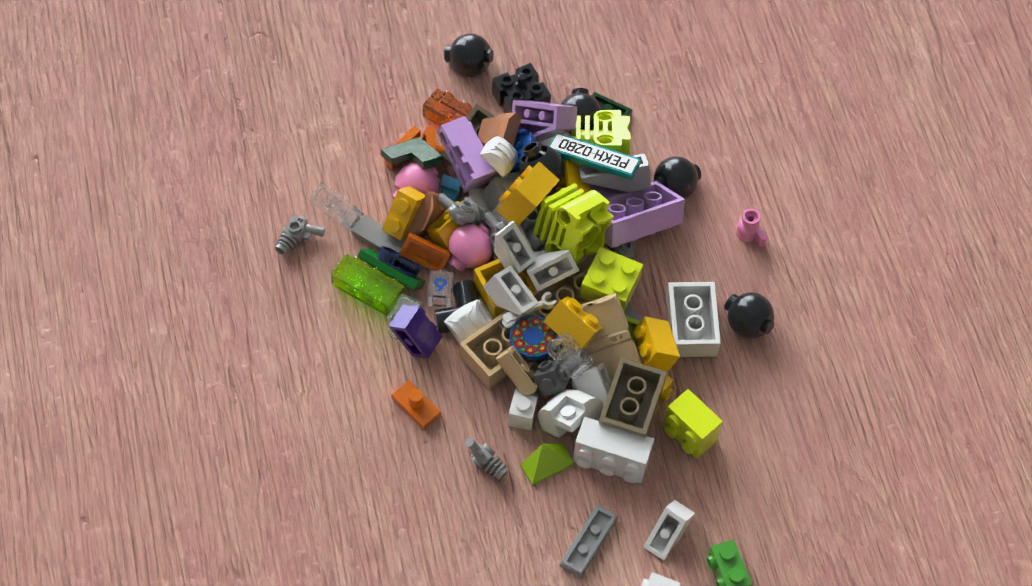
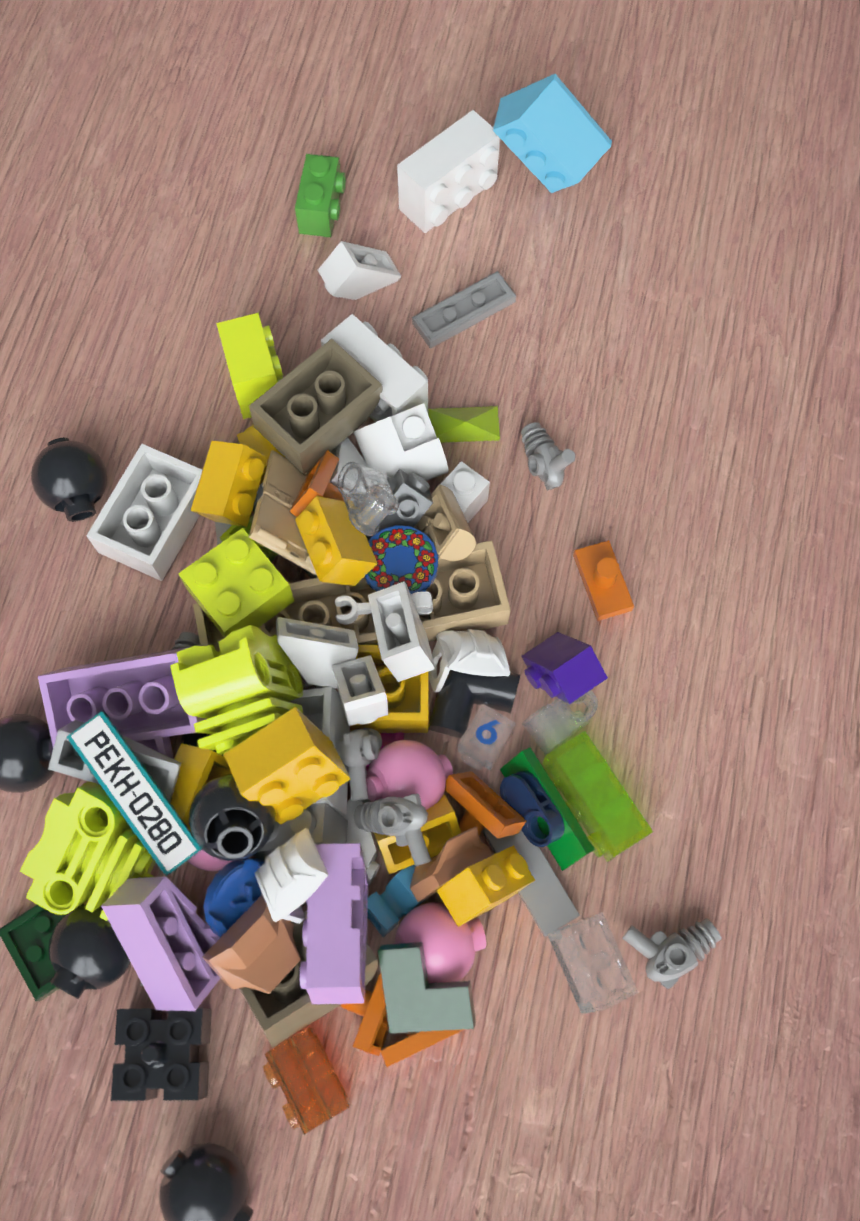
camera: 150 degrees left, 10 degrees up
none -> orange tile [289,450,350,517]

